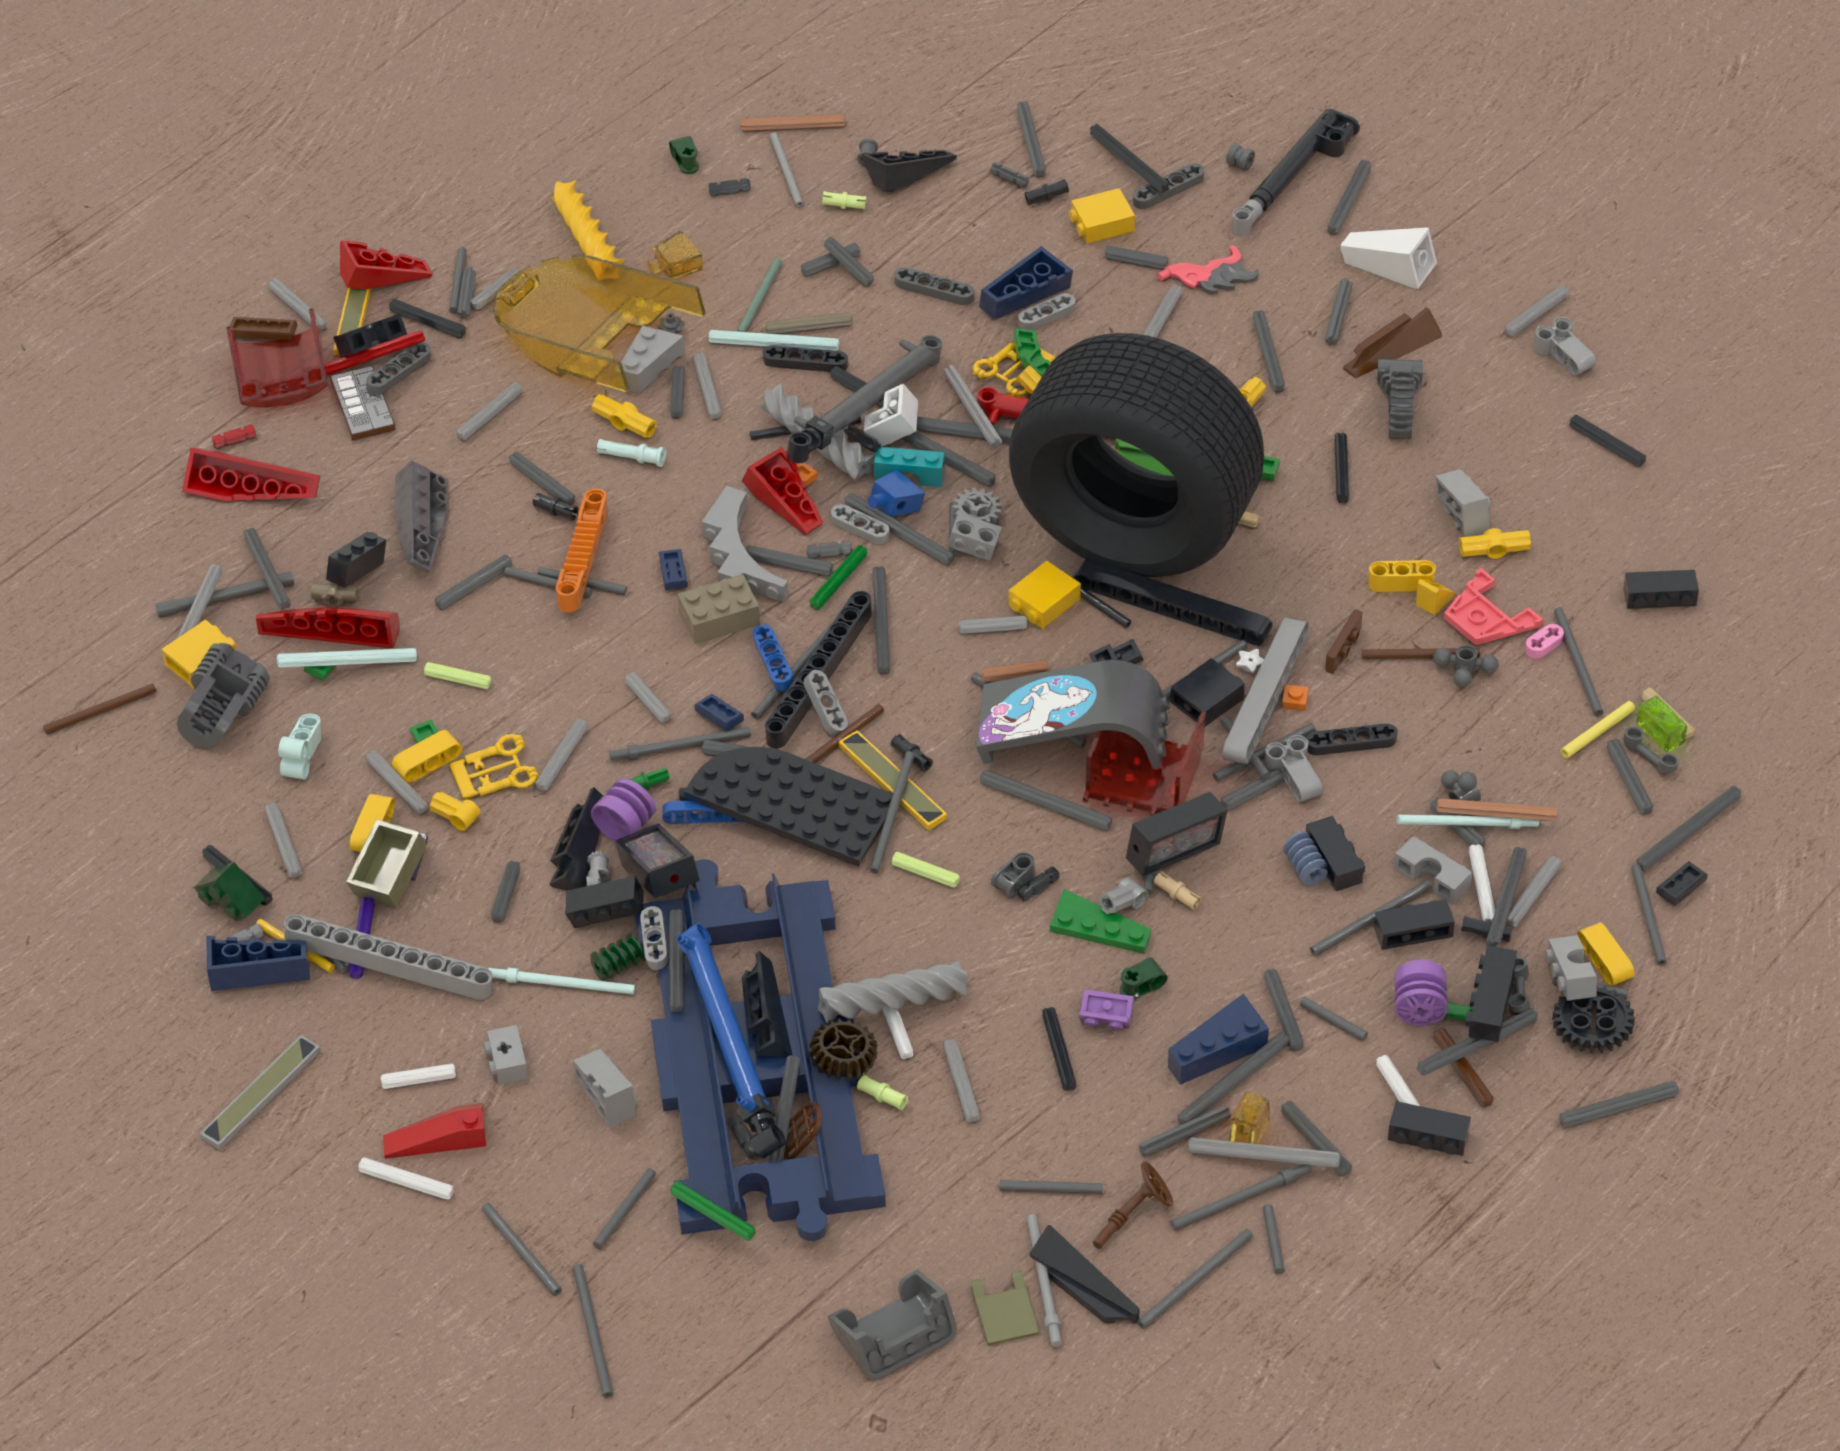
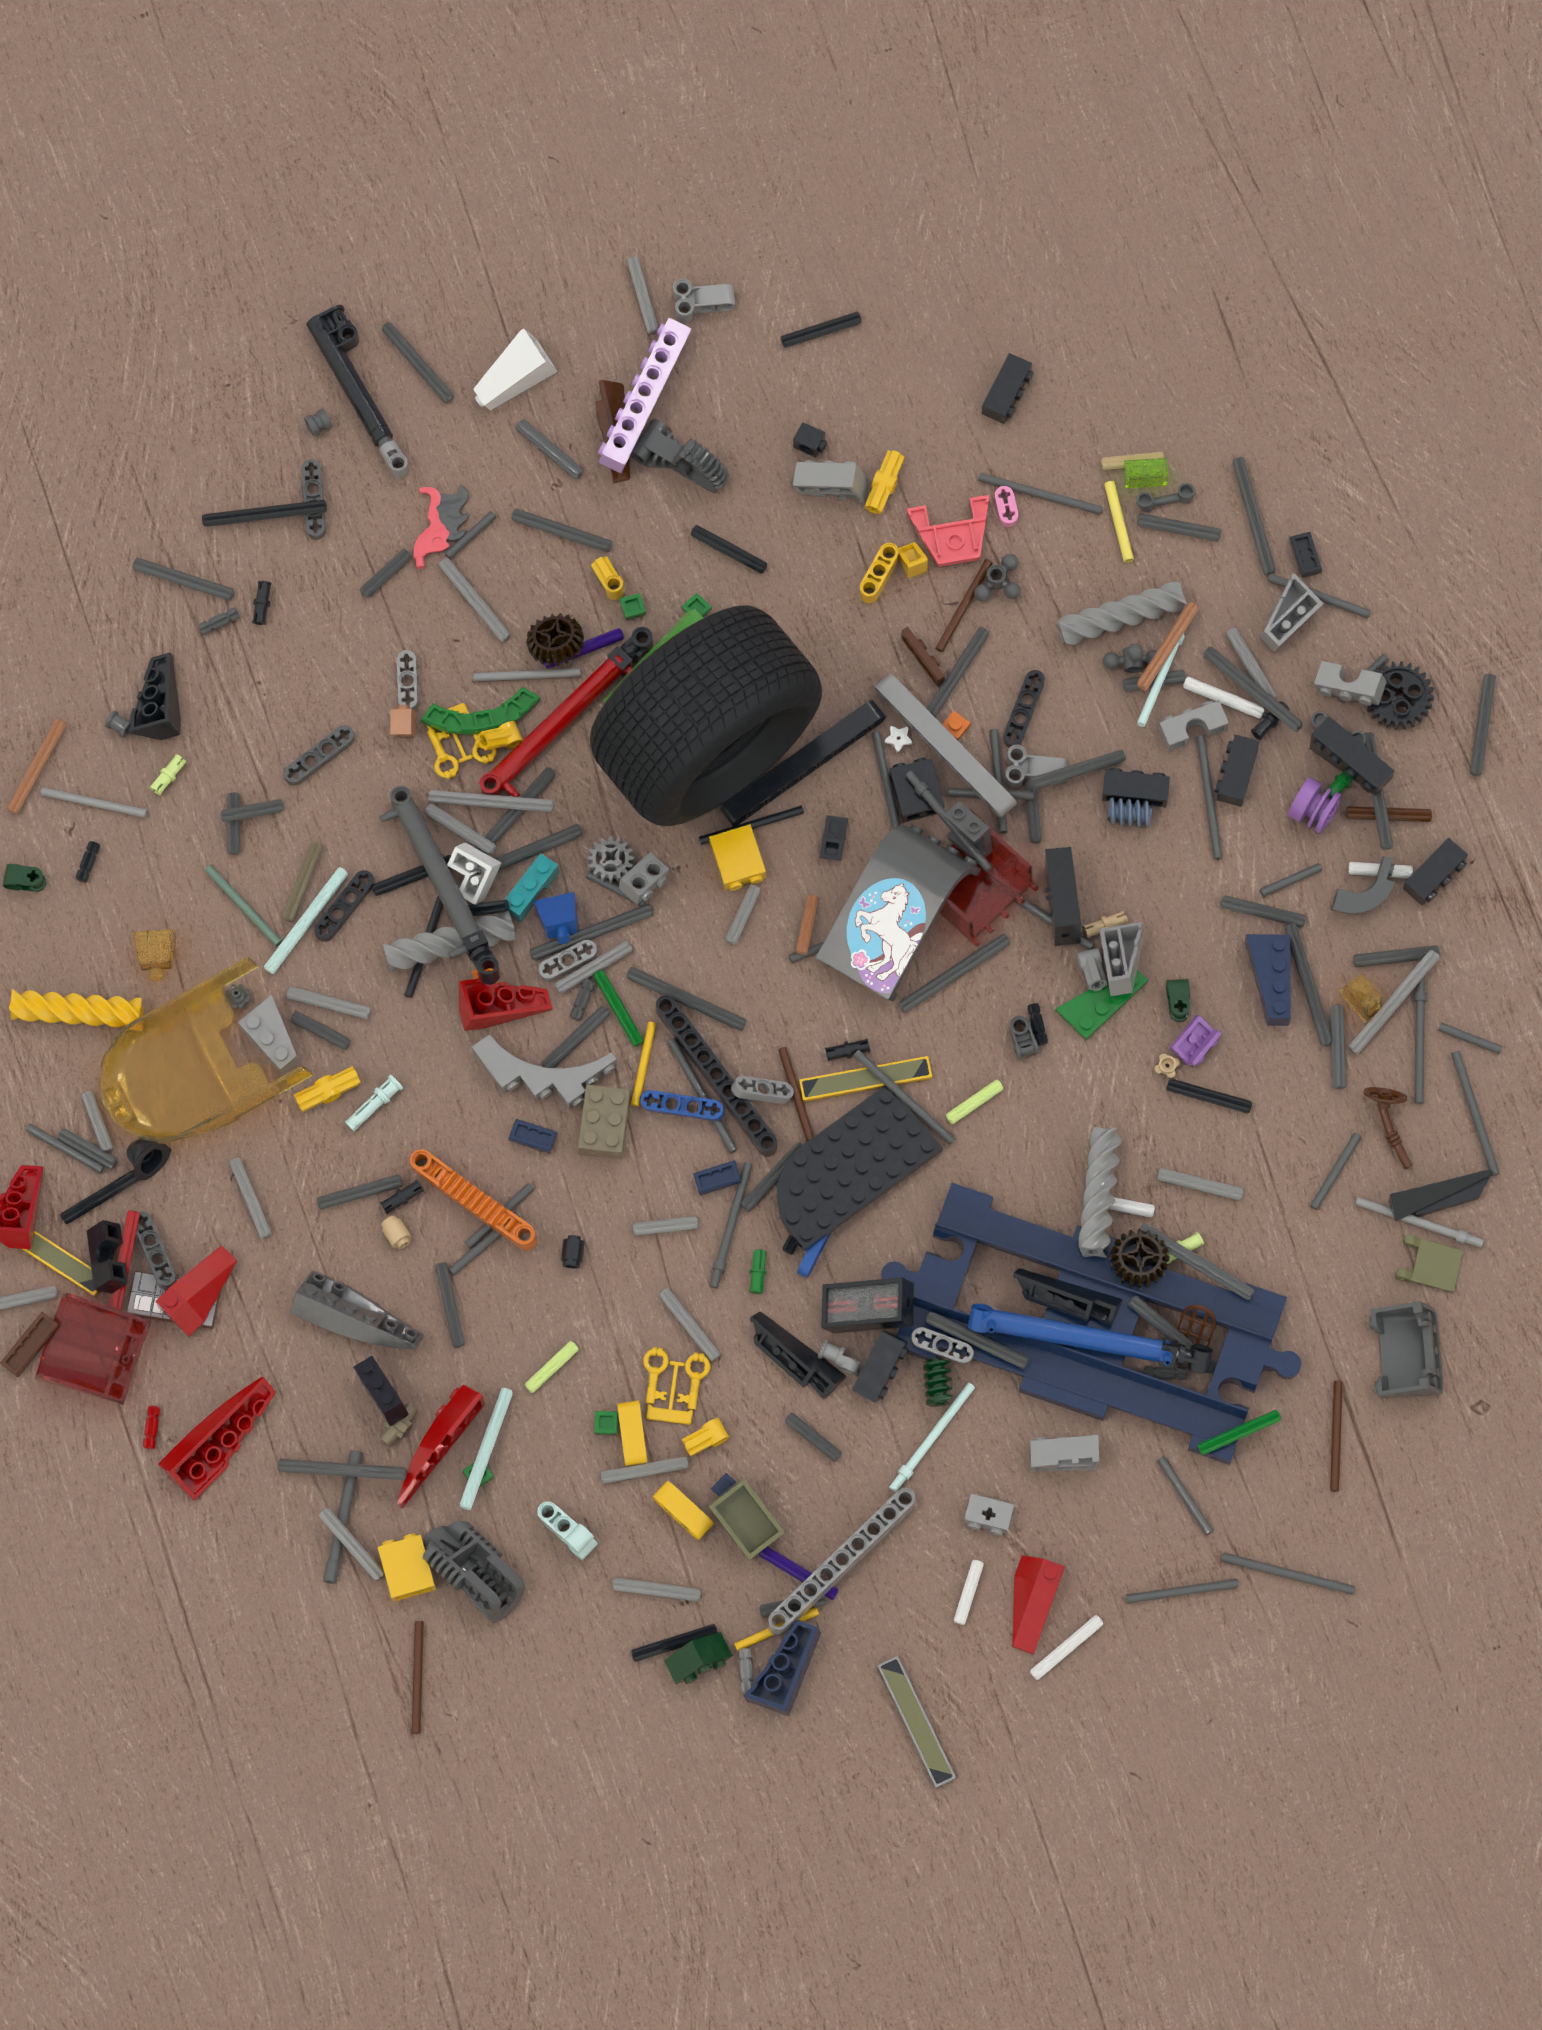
camera: 60 degrees left, 25 degrees up
medium lavender wheel [591,778,656,841] -> none
dark blue wedge [979,246,1073,319] -> none
yellow brick [1069,188,1135,244] -> none
yellow beam [1577,922,1635,986] -> none
none -> black piece [127,1138,172,1181]
none -> red wedge [155,1245,237,1337]
none -> tan brick [381,1215,412,1249]
none -> nougat brick [390,705,416,737]
none -> light grey axle [425,804,496,855]
none -> dark grey bar [444,511,496,559]
none -> light grey axle [555,941,632,994]
none -> black brick [561,1235,585,1269]
none -> brick [598,318,691,473]
none -> yellow bar [631,1022,656,1107]
none -> black brick [793,422,827,458]
none -> dark grey bar [905,770,993,872]
none -> dark grey axle [926,627,989,717]
none -> dark grey panel [945,801,993,865]
none -> dark grey axle [1028,750,1126,790]
none -> light grey piece [1056,582,1187,645]
none -> light grey wedge [1099,922,1144,996]
none -> dark grey axle [1140,1223,1255,1300]
none -> tan plate [1155,1054,1180,1078]
none -> light grey wedge [1259,573,1324,652]
none -> reddish brown piece [1330,1381,1343,1492]
none -> dark grey arch [1331,856,1395,914]

